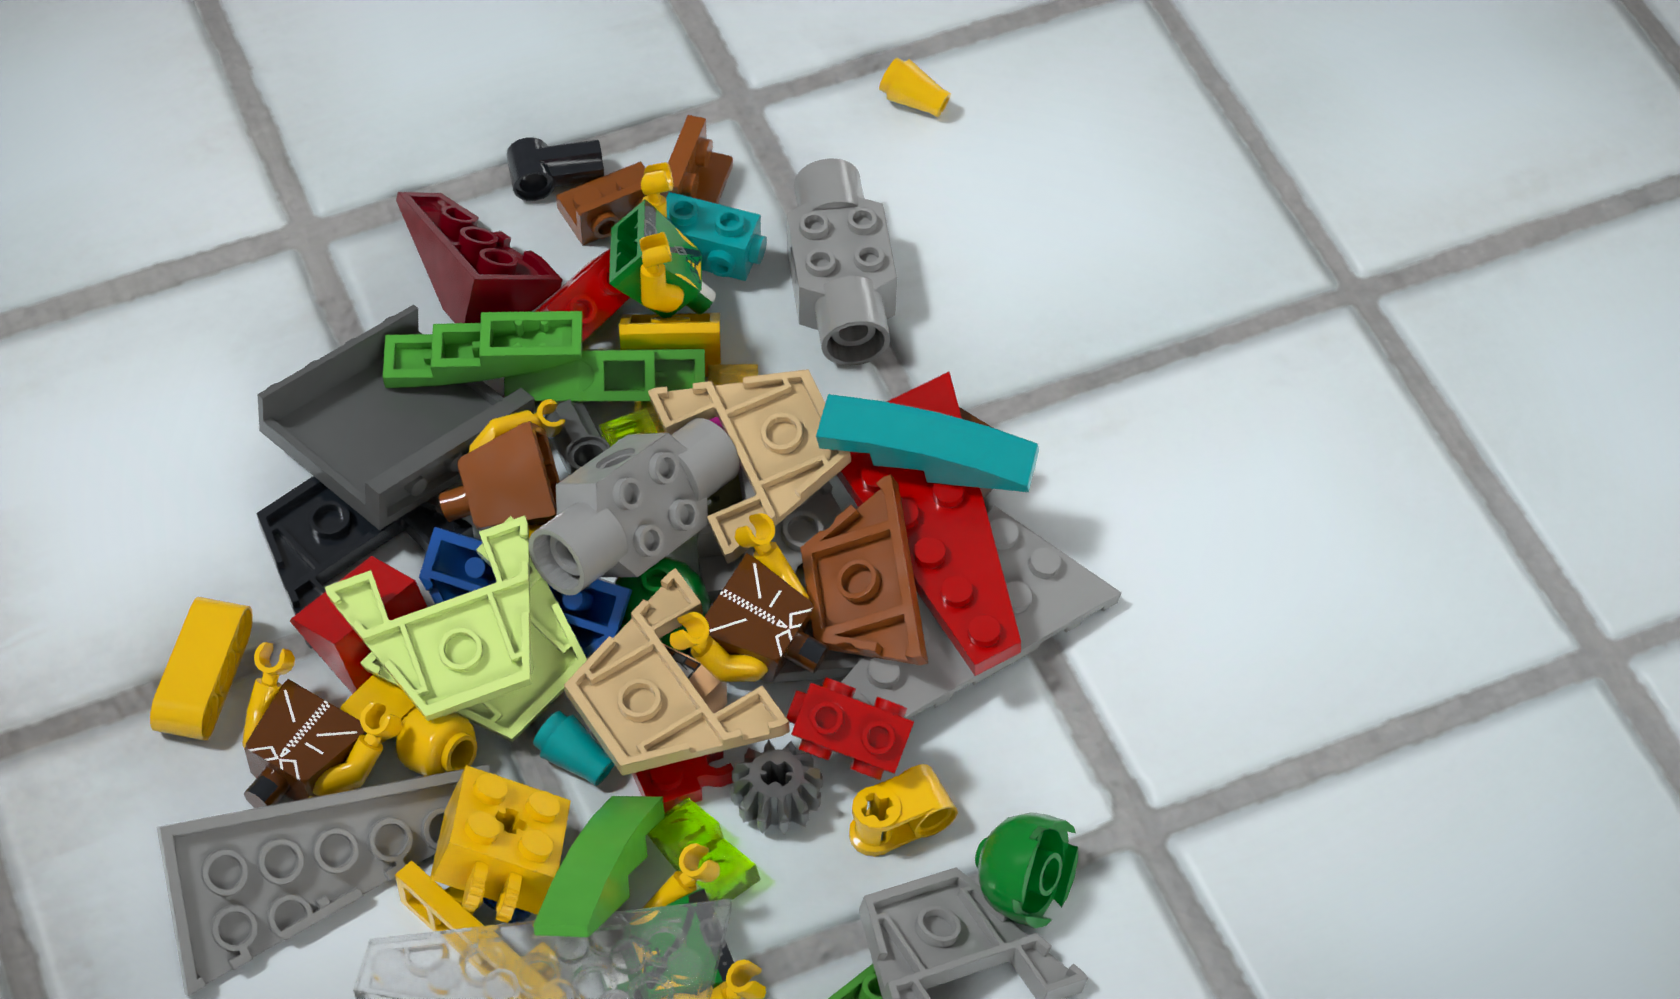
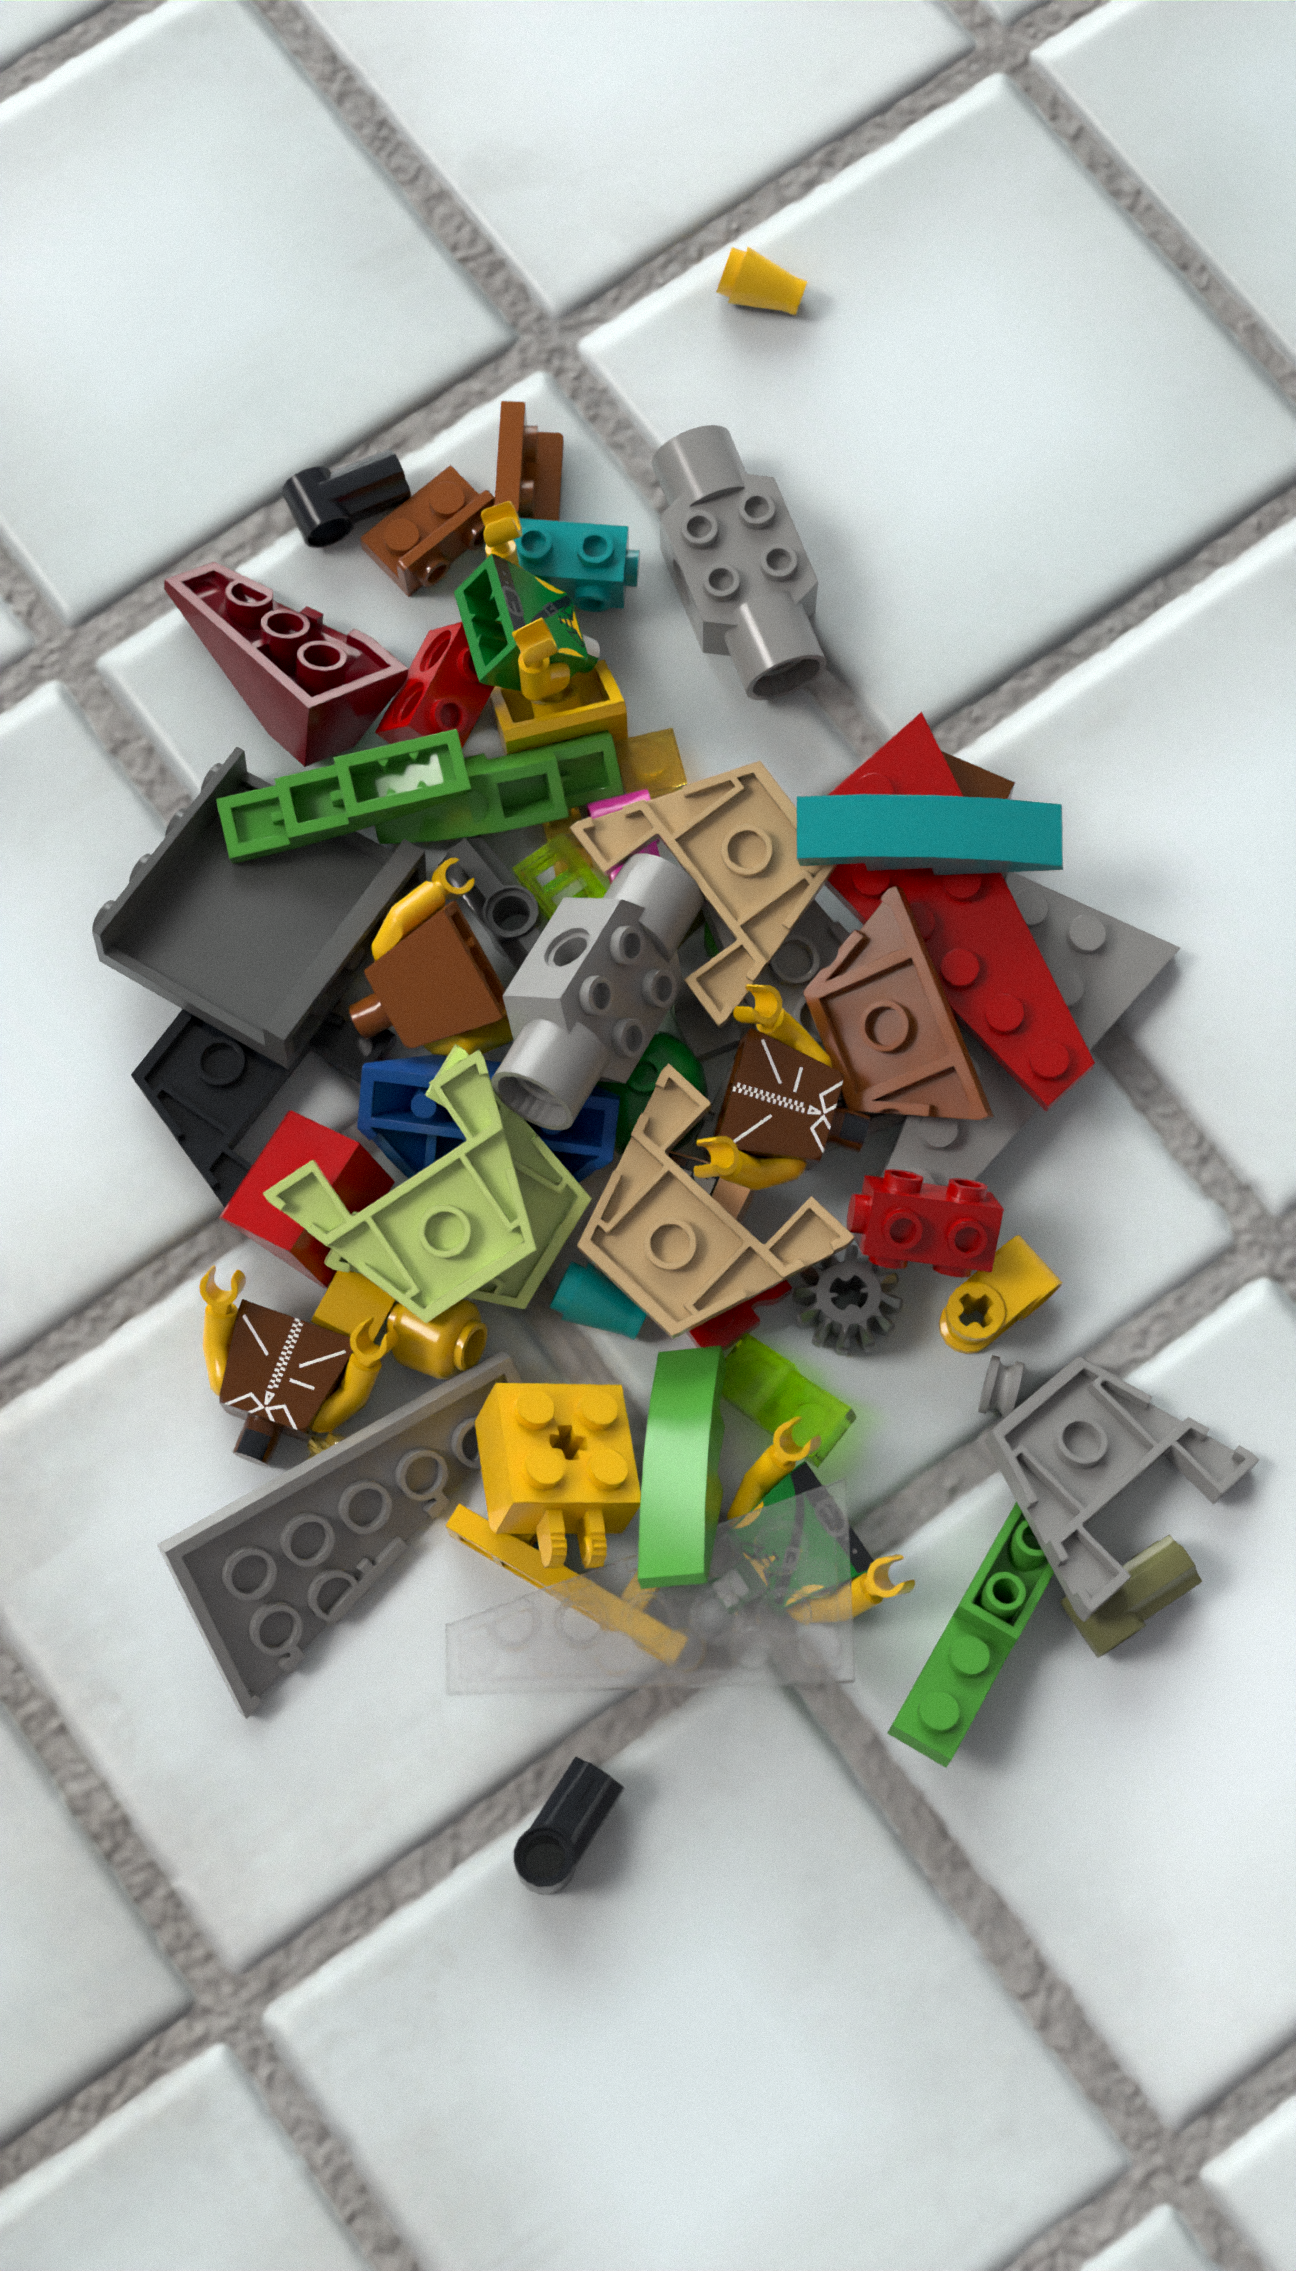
camera: 10 degrees left, 20 degrees up
yellow beam [150,597,253,741] -> none
green cylinder [975,812,1078,929] -> none
none -> light grey bush [978,1355,1024,1419]

